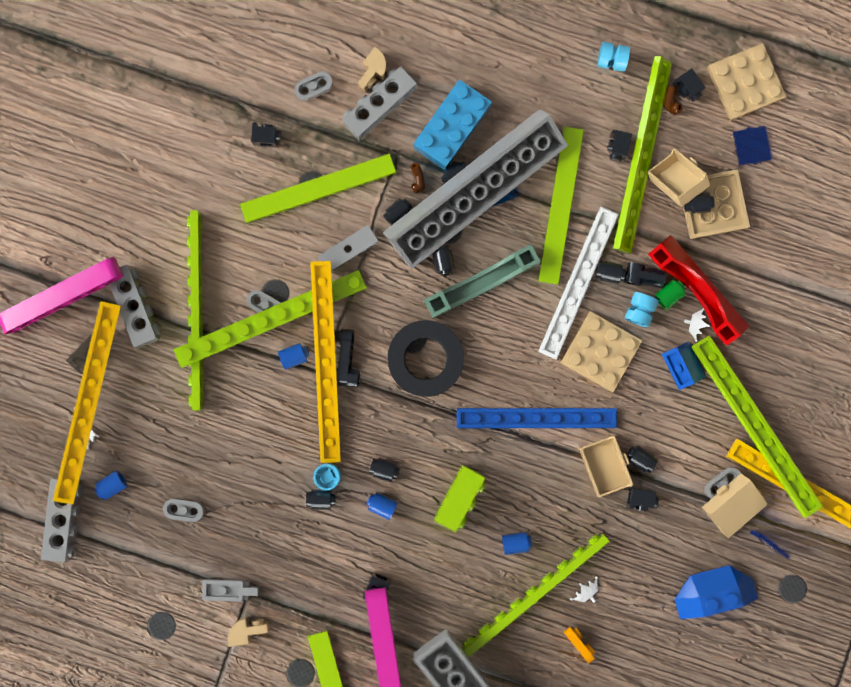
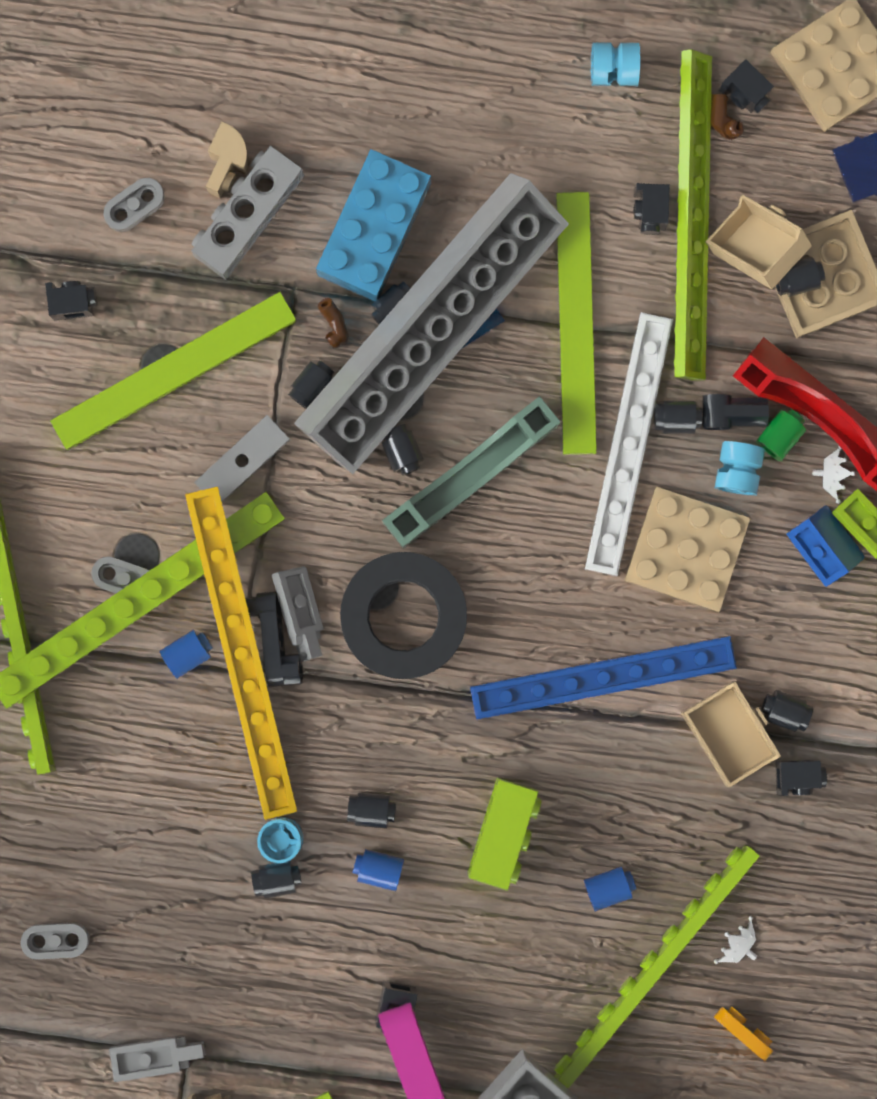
camera: 20 degrees left, 0 degrees up
none -> light grey hinge [272,566,323,662]

